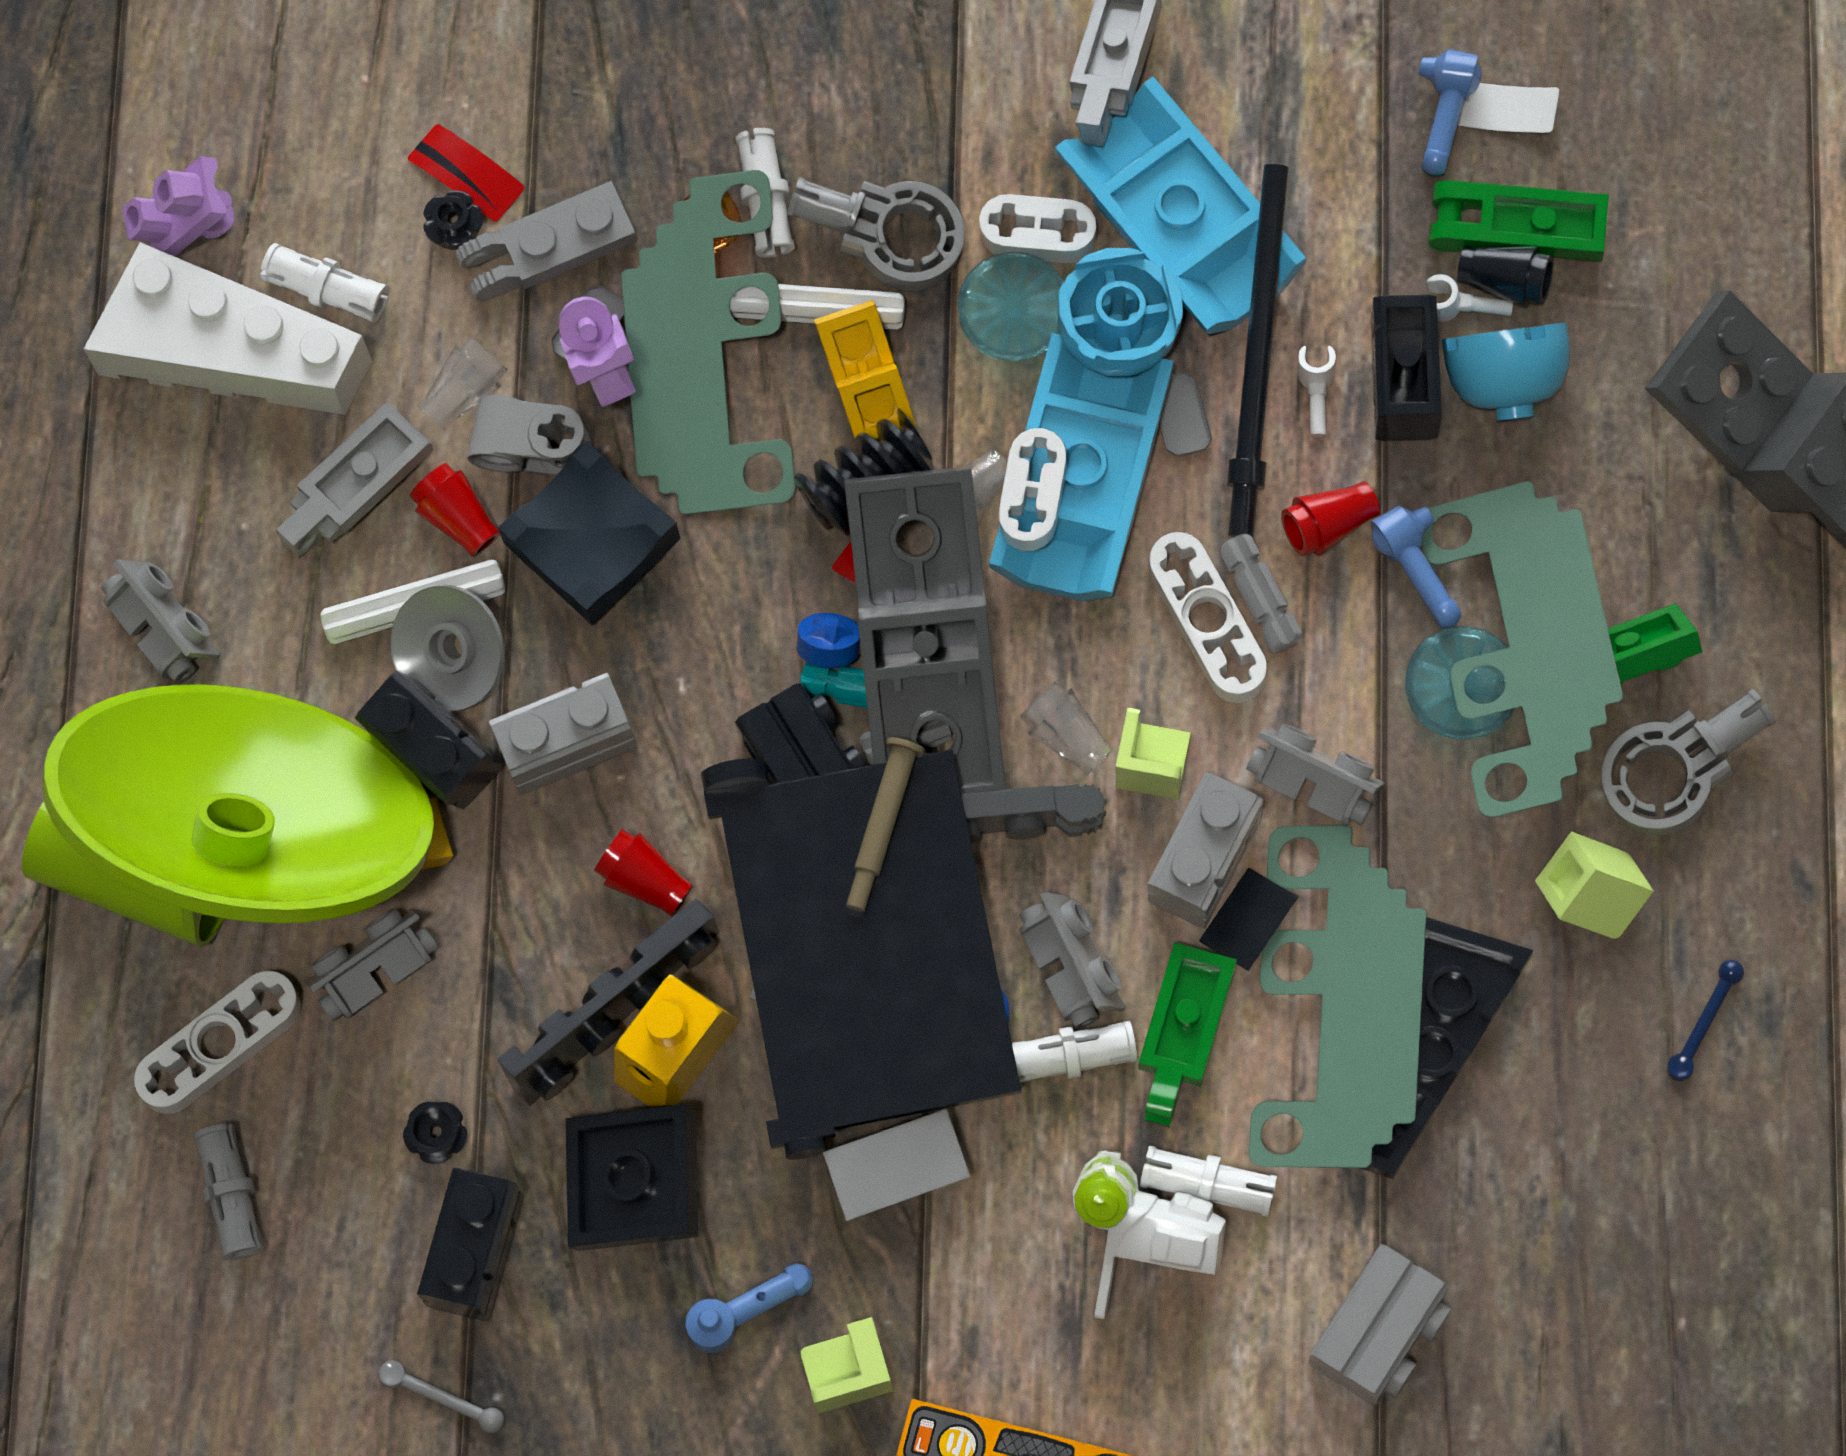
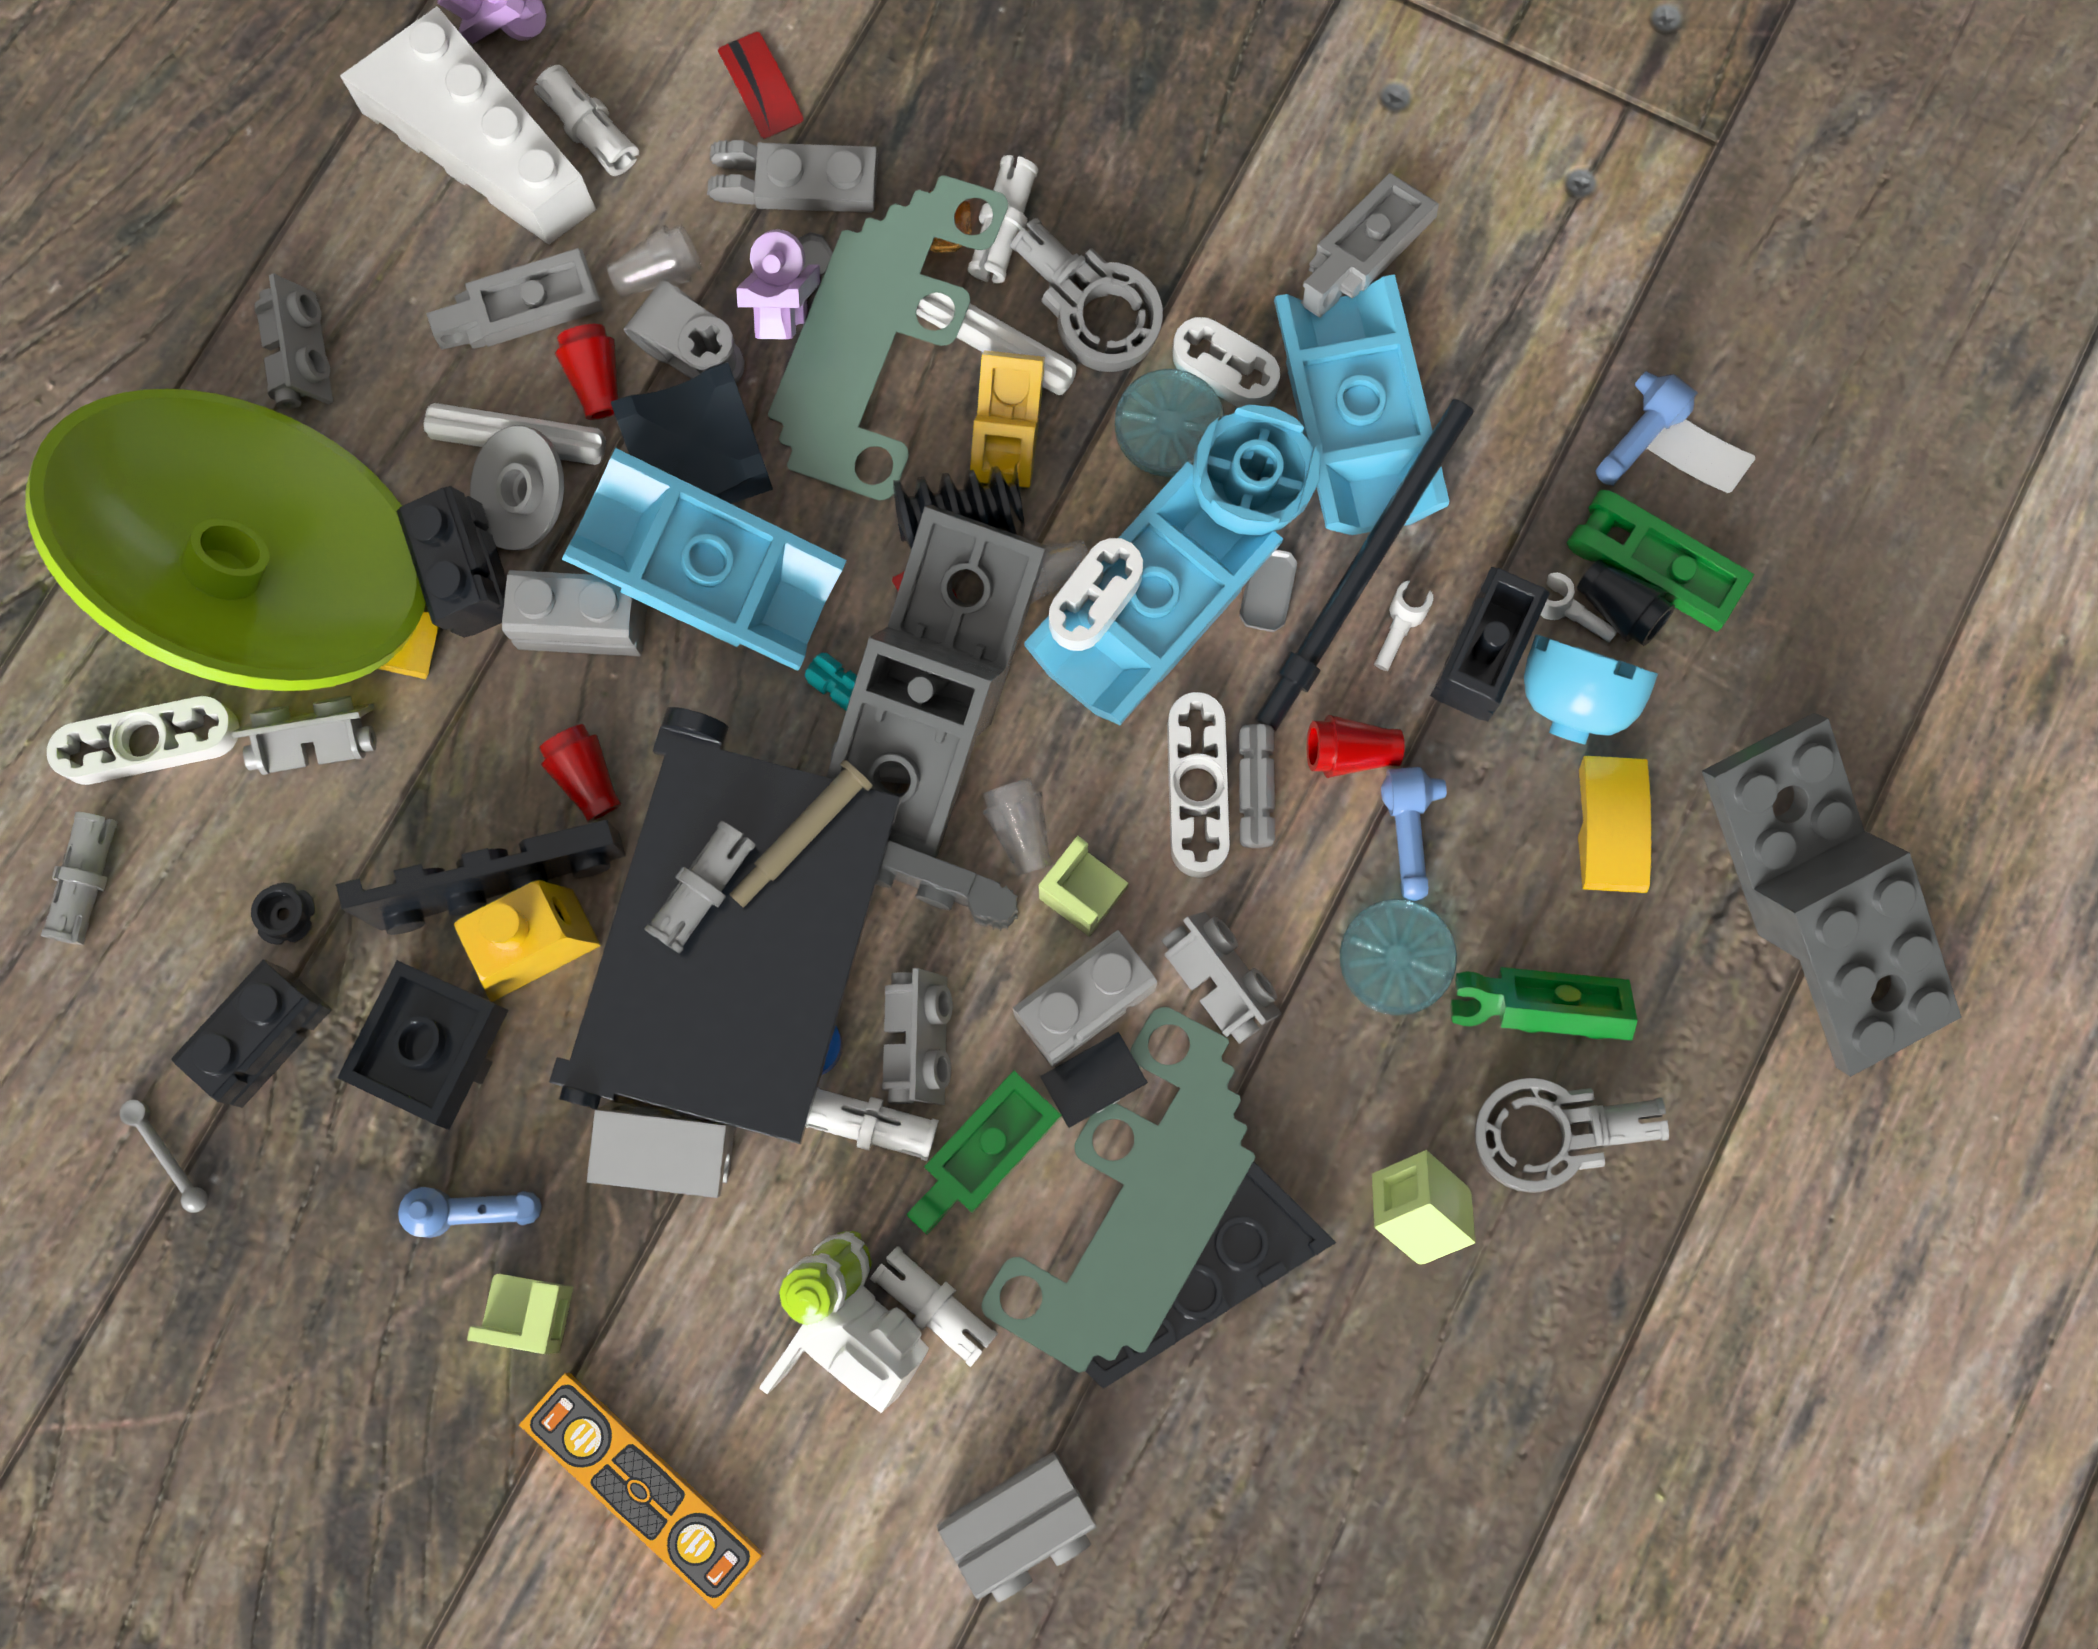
camera: 20 degrees right, 5 degrees up
black plate [423,190,483,250] -> none
black brick [735,683,866,785] -> none
blue tile [796,613,860,668] -> none
sand green piece [1422,481,1624,817] -> none
dark blue hinge [1667,960,1744,1081] -> none
none -> medium azure piece [562,448,847,671]
none -> light grey pin [644,821,756,954]
none -> yellow slope [1578,756,1651,893]

